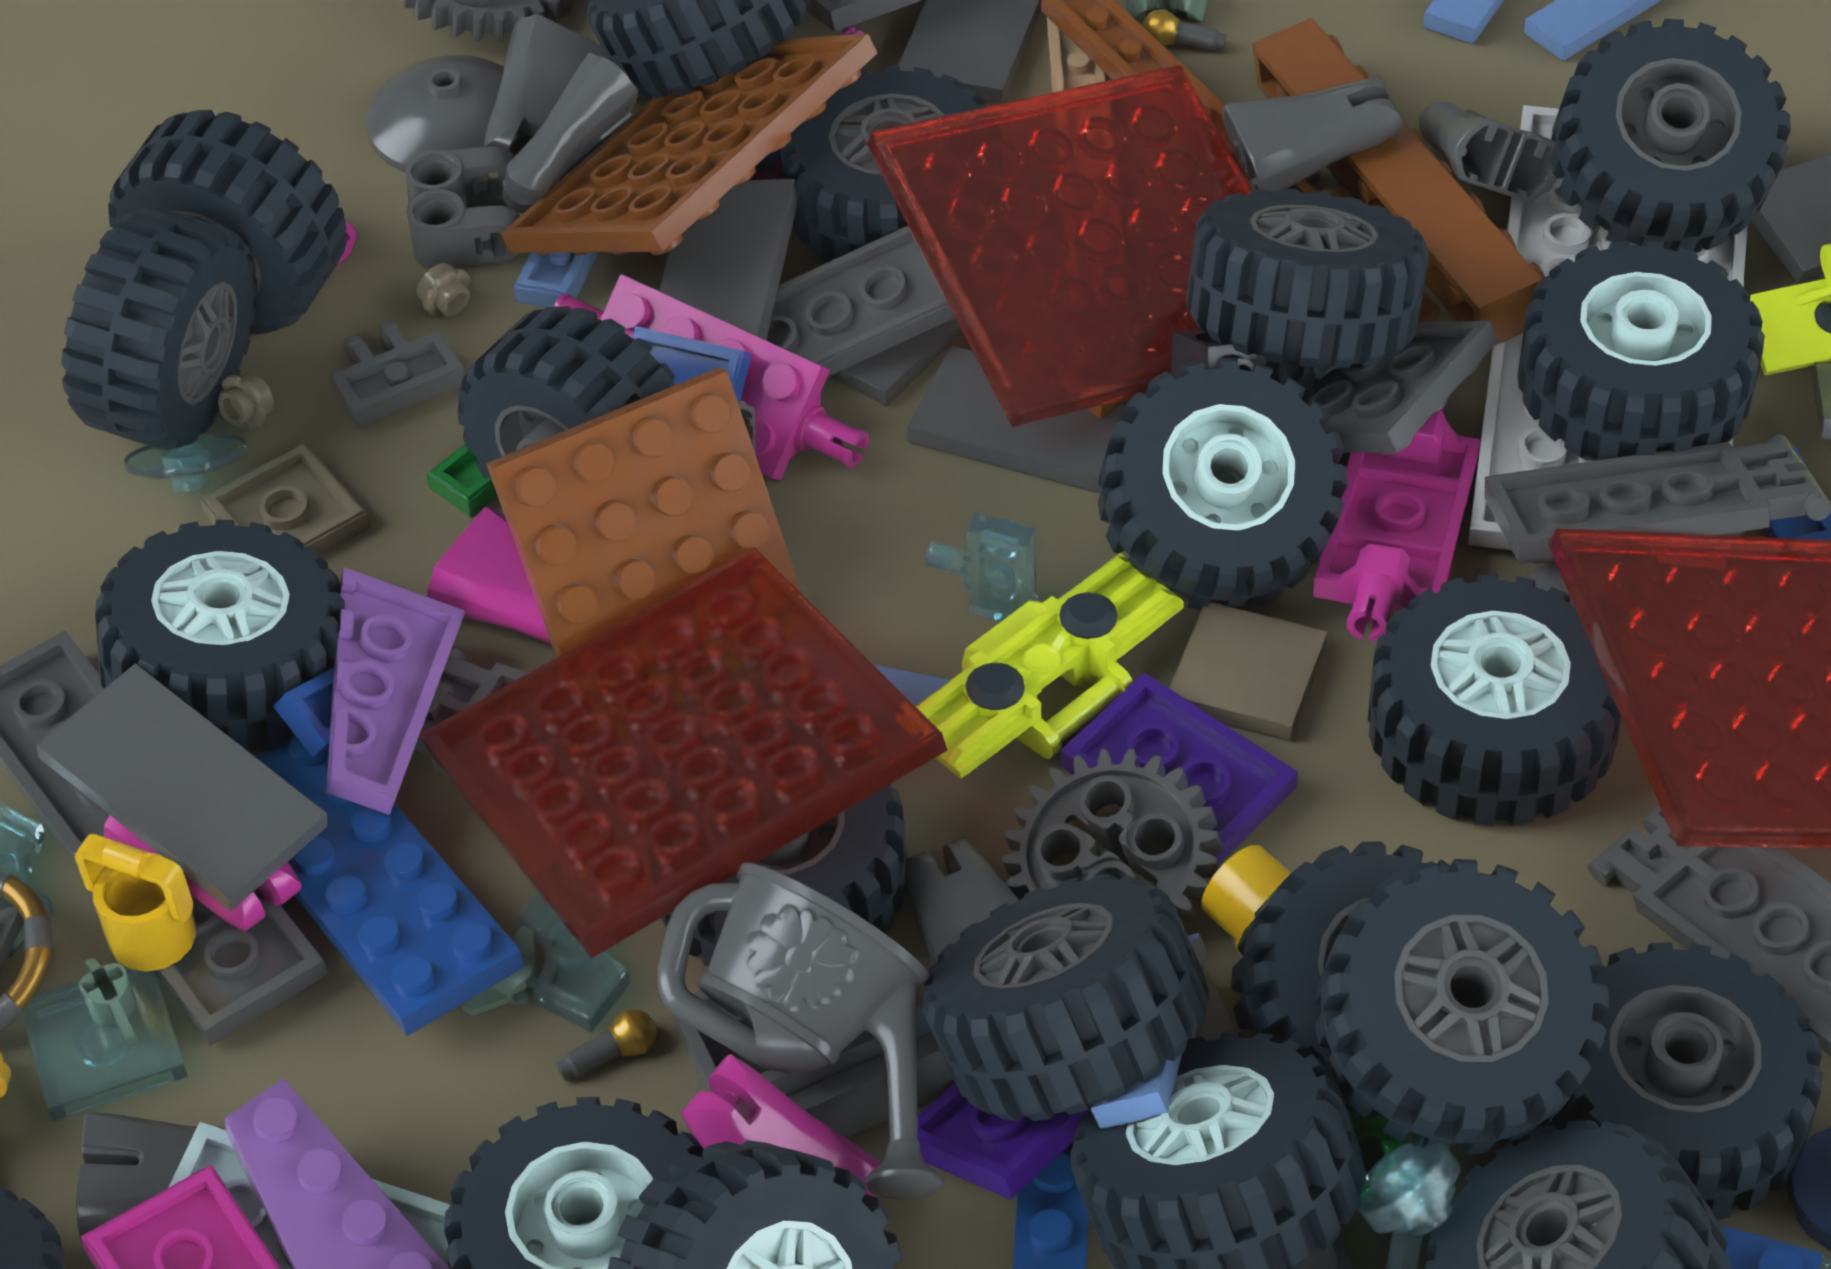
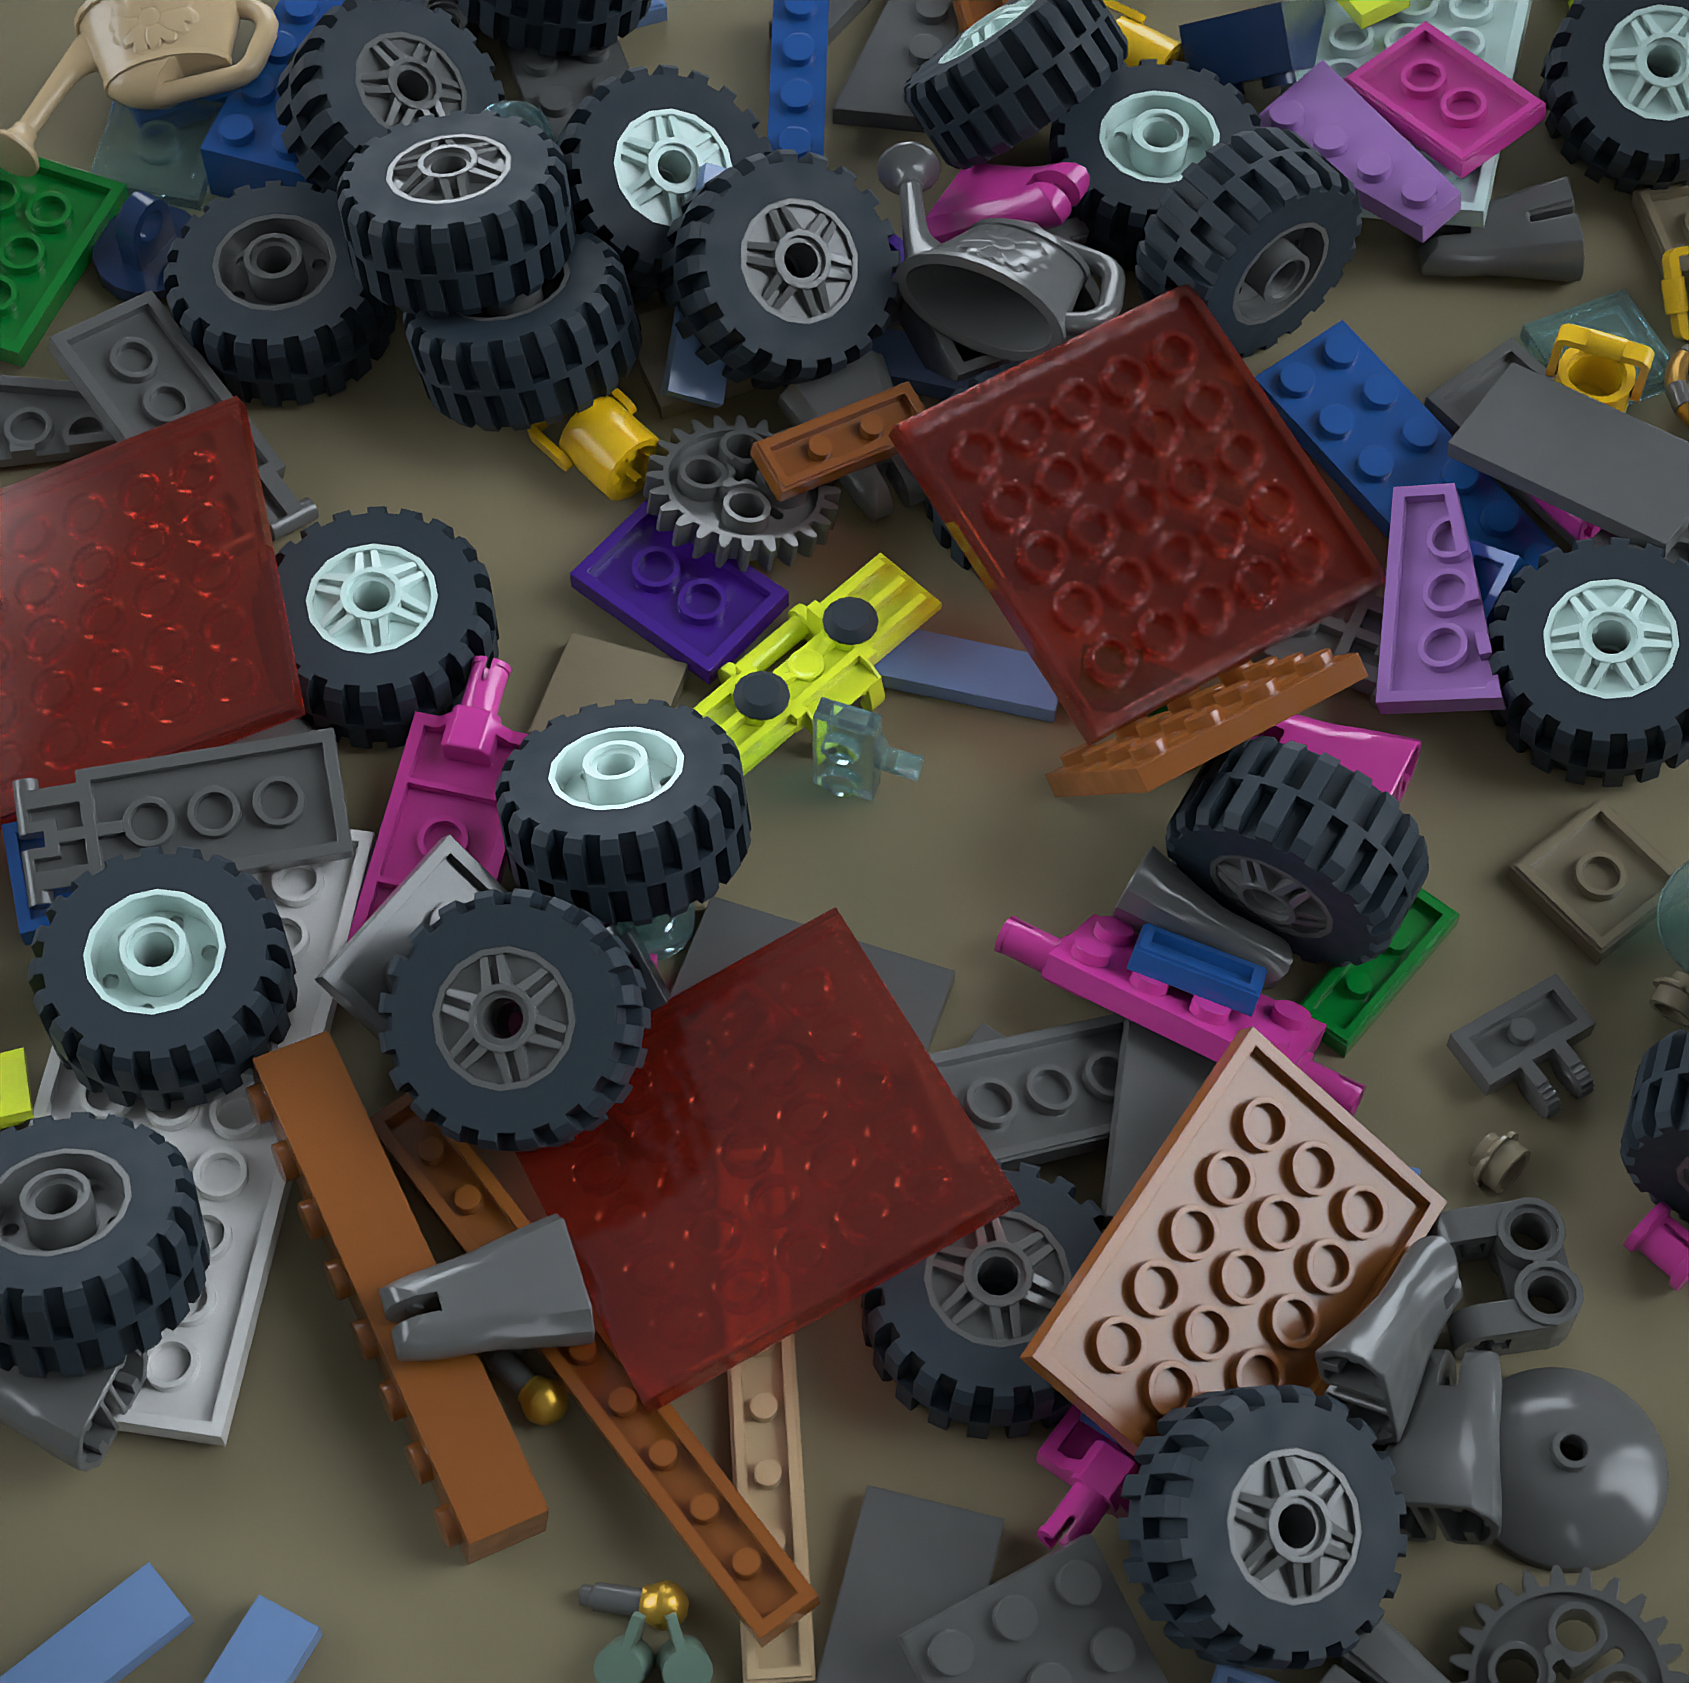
camera: 175 degrees right, 10 degrees up
dark grey piece [1419,102,1558,202] -> none
none -> dark orange tile [750,381,933,502]
none -> black wheel [1135,127,1362,360]

